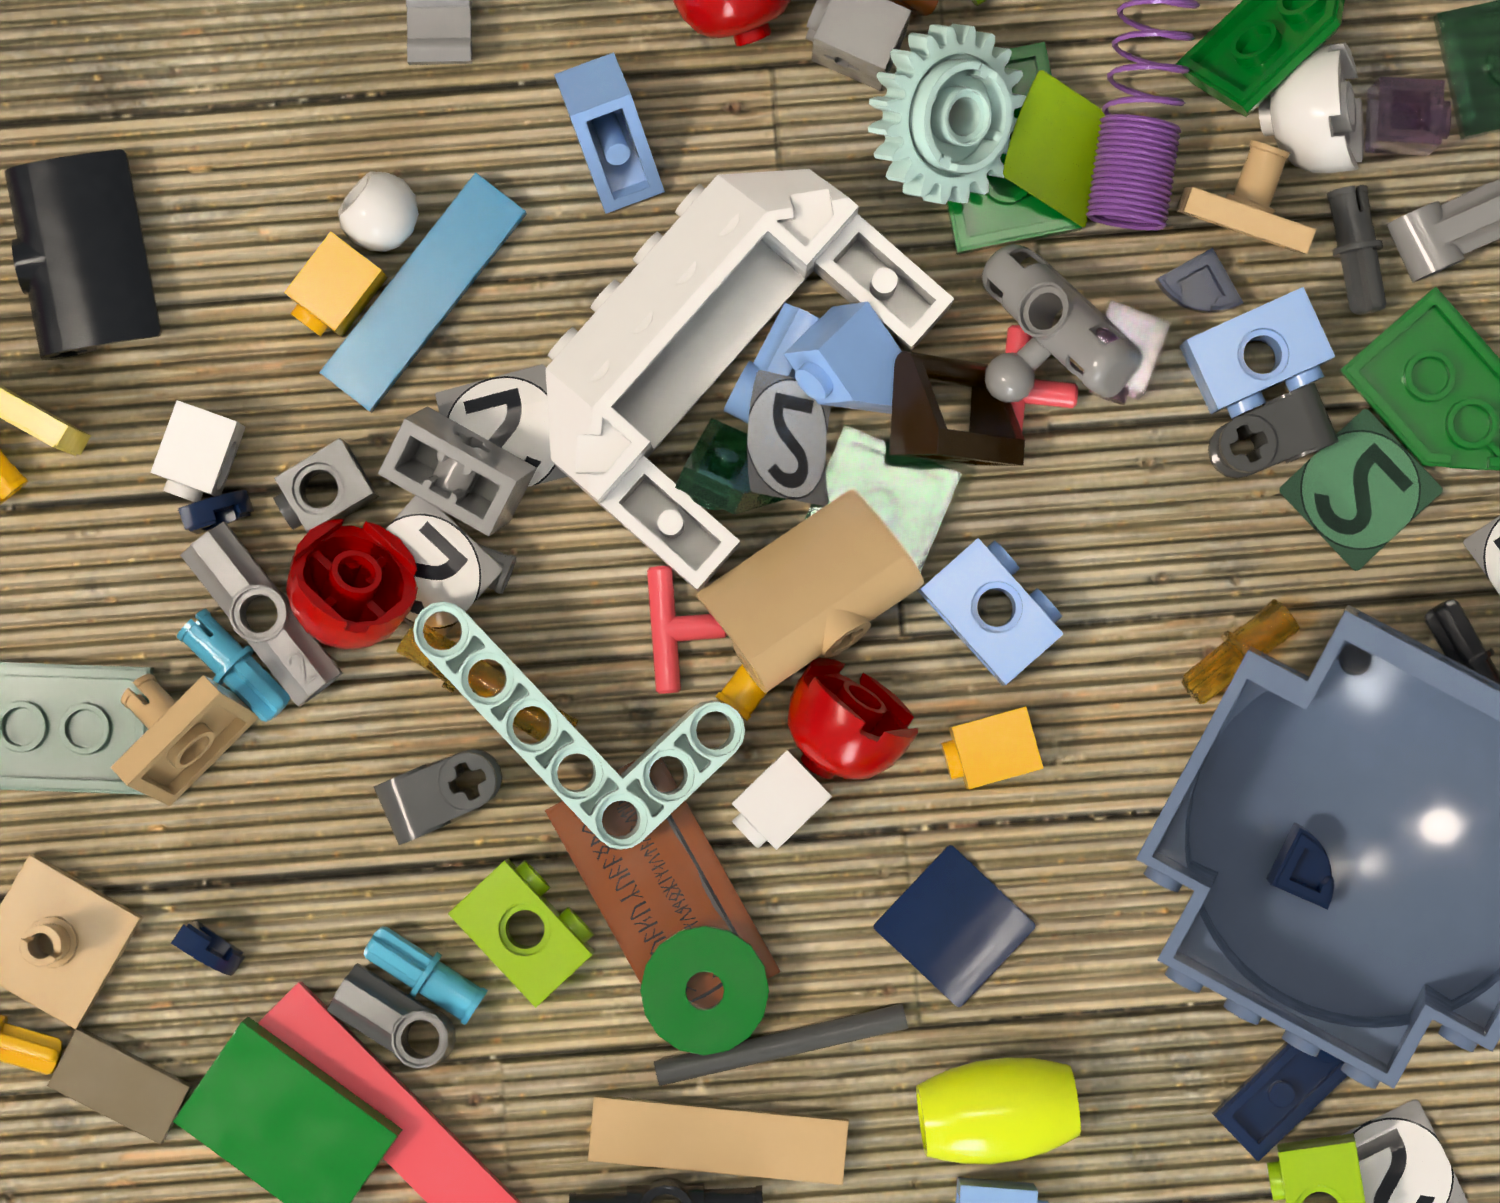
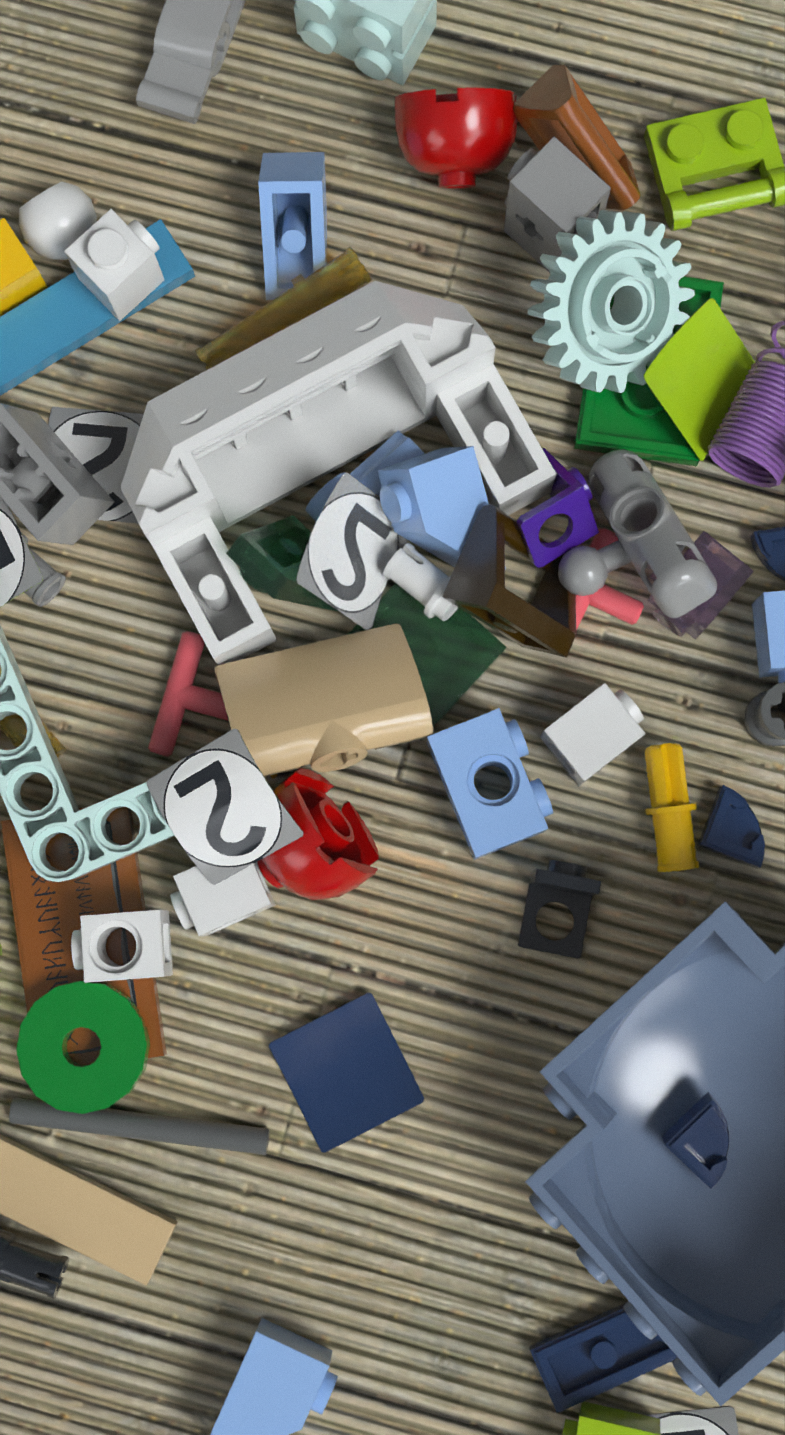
camera: 25 degrees right, 5 degrees down
neon yellow piece [916,1057,1081,1164] -> none
yellow brick [941,706,1044,789] -> none
clear yellow axle [1181,599,1300,704] -> none
none -> white brick [64,209,165,321]
none -> white brick [71,910,173,983]
none -> sticker [147,729,304,885]
none -> clear yellow pin [195,246,372,370]
none -> white pin [383,543,459,621]
none -> dark purple bracket [517,448,599,568]
none -> black bracket [518,860,602,959]
none -> white brick [540,683,646,786]
none -> yellow axle [645,743,699,872]
none -> dark blue tile [698,785,765,869]

